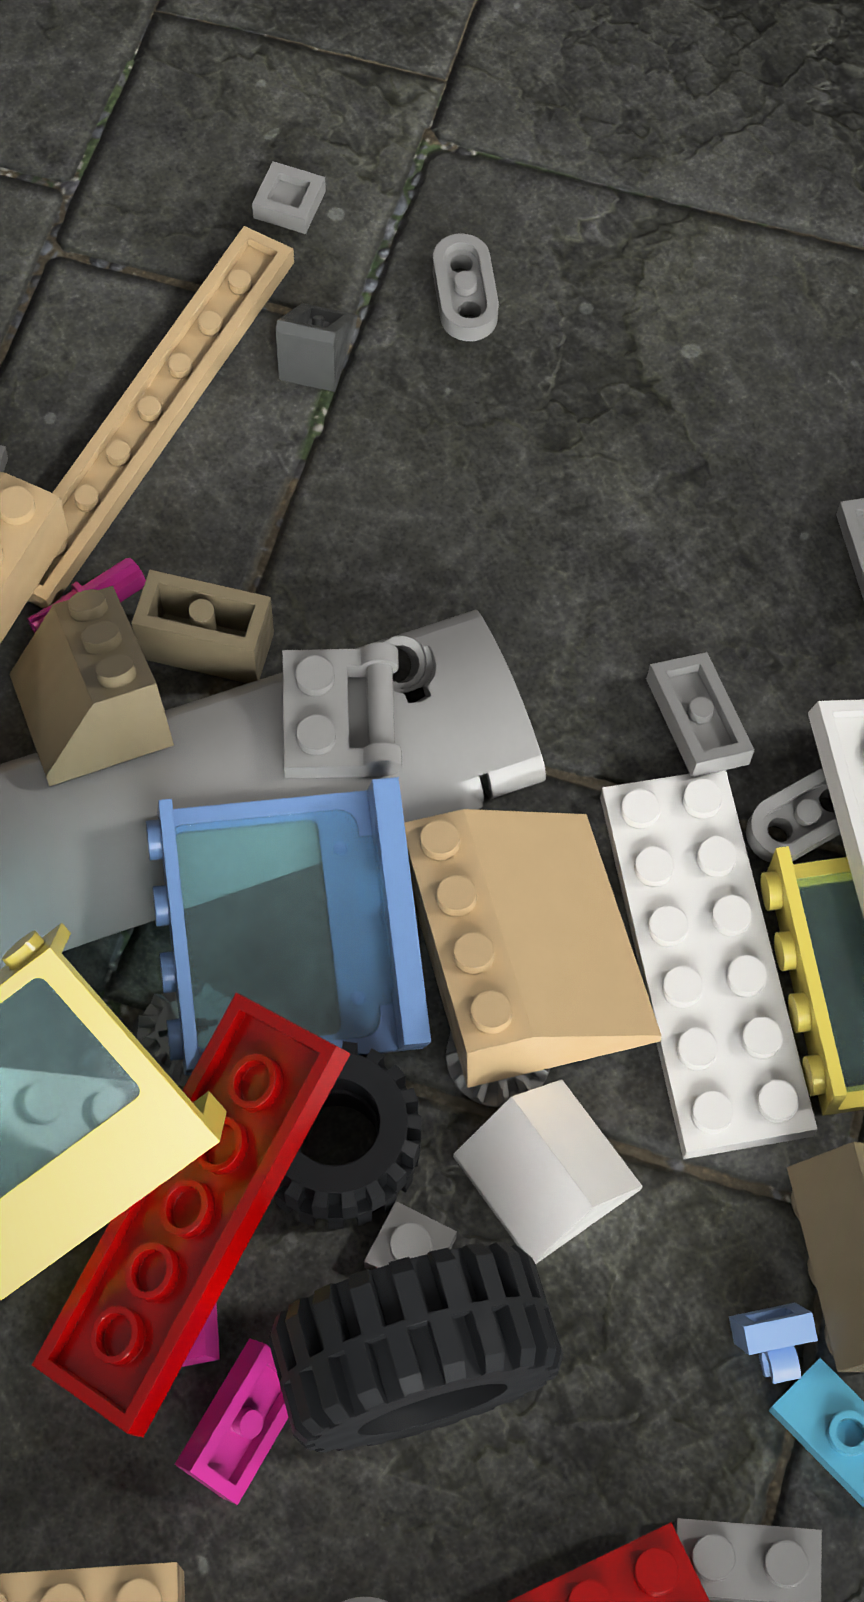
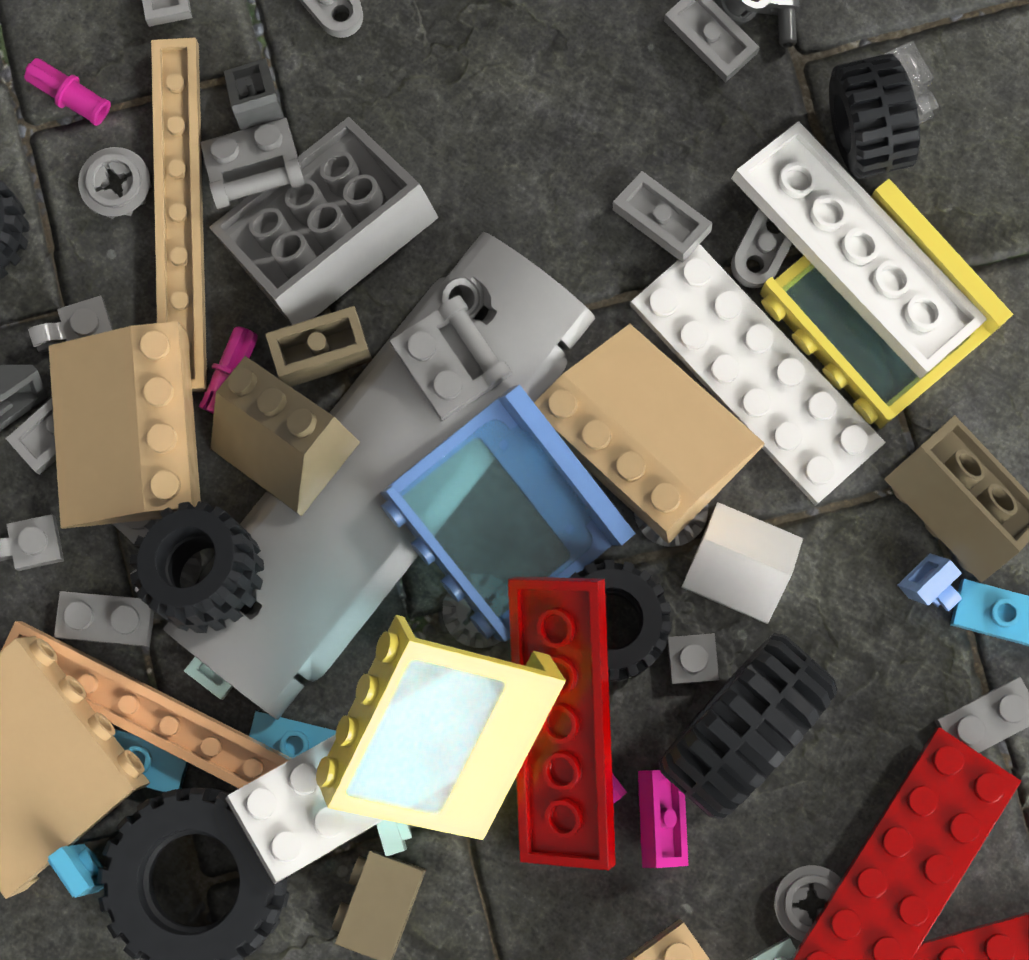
camera: 25 degrees left, 15 degrees up
none -> dark pink axle [24,58,111,126]
none -> light grey gear [78,147,152,219]
none -> light grey plate [200,118,305,209]
none -> light grey slope [209,117,439,325]

